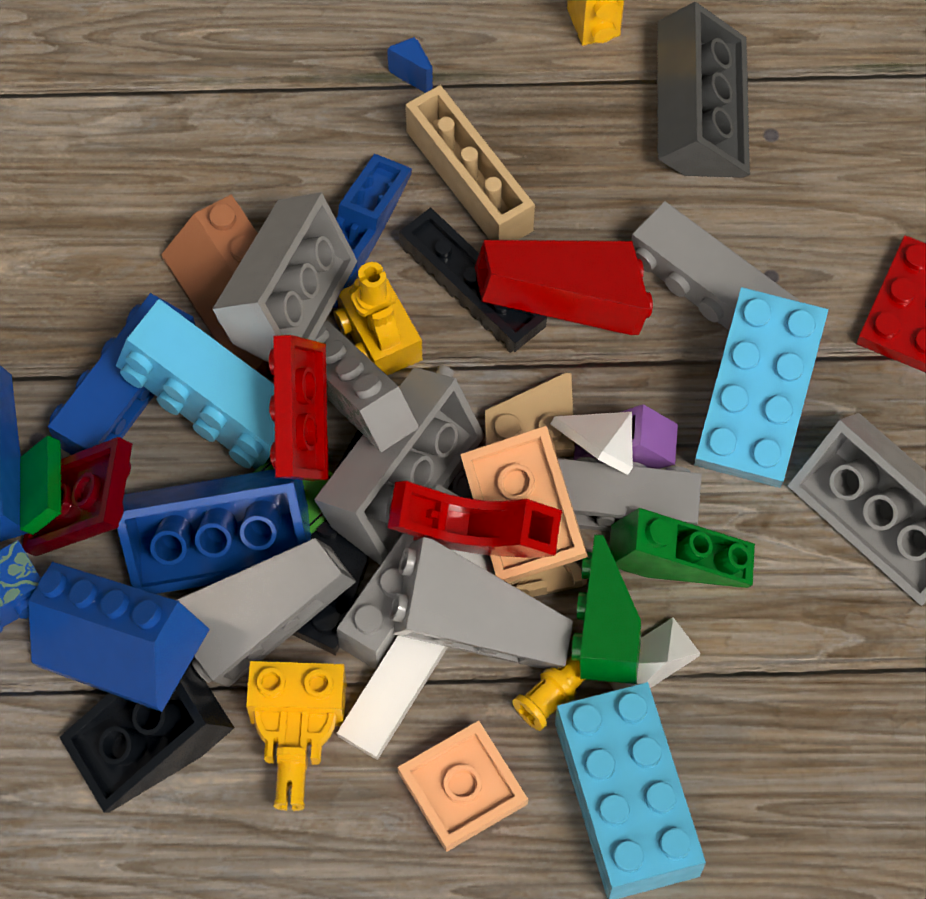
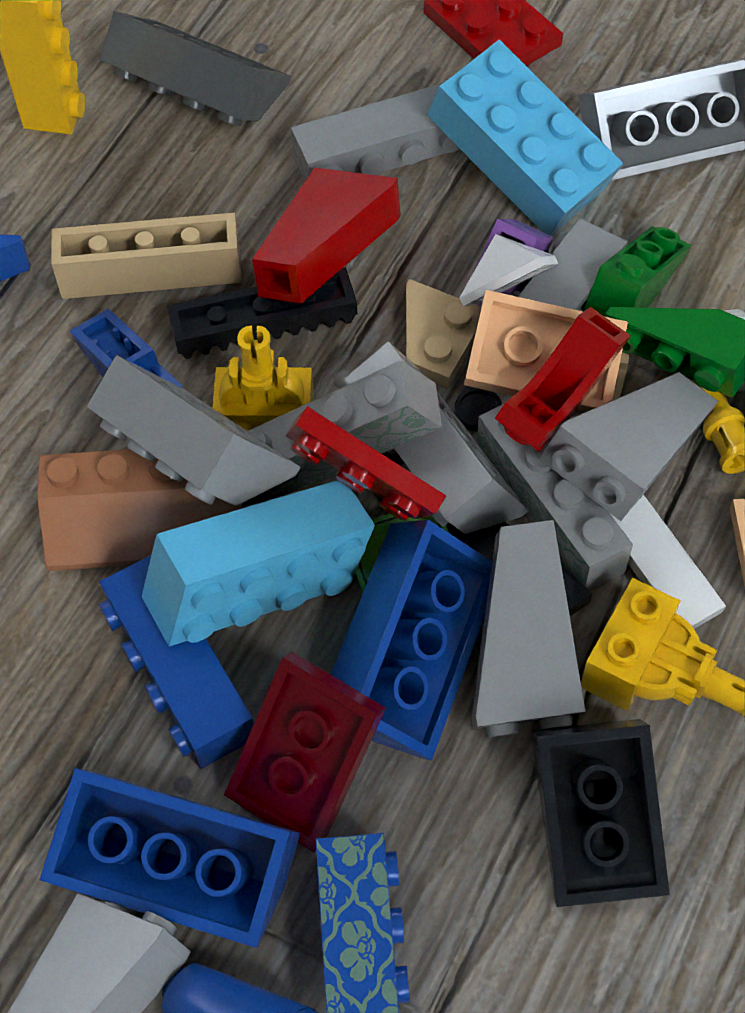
camera: 60 degrees left, 5 degrees down
green tile [20,435,61,535] -> none
blue slope [28,562,210,712] -> none

